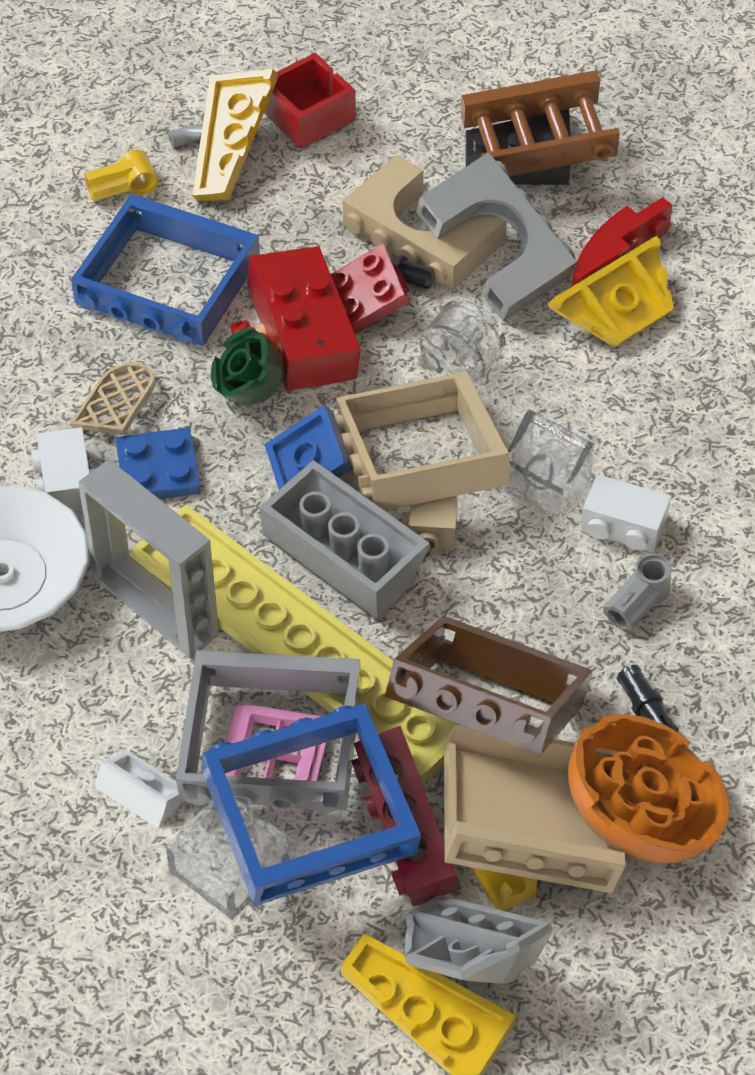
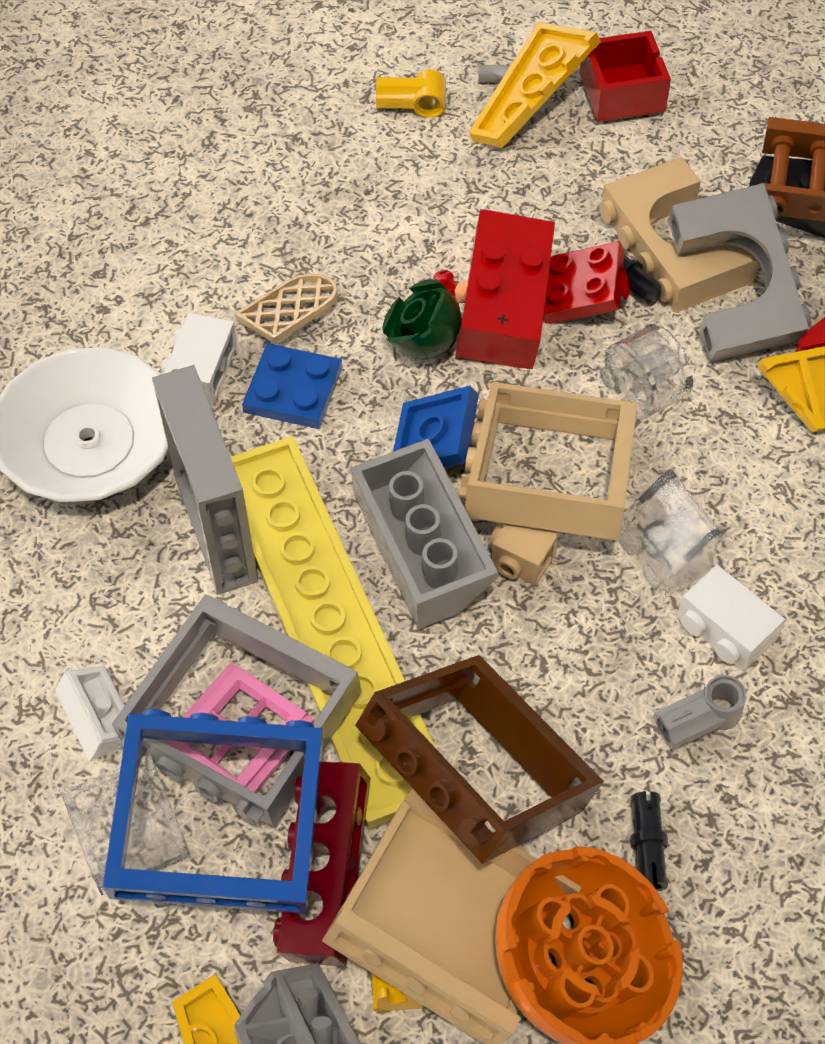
camera: 25 degrees right, 5 degrees up
blue window [71,194,260,346] -> none

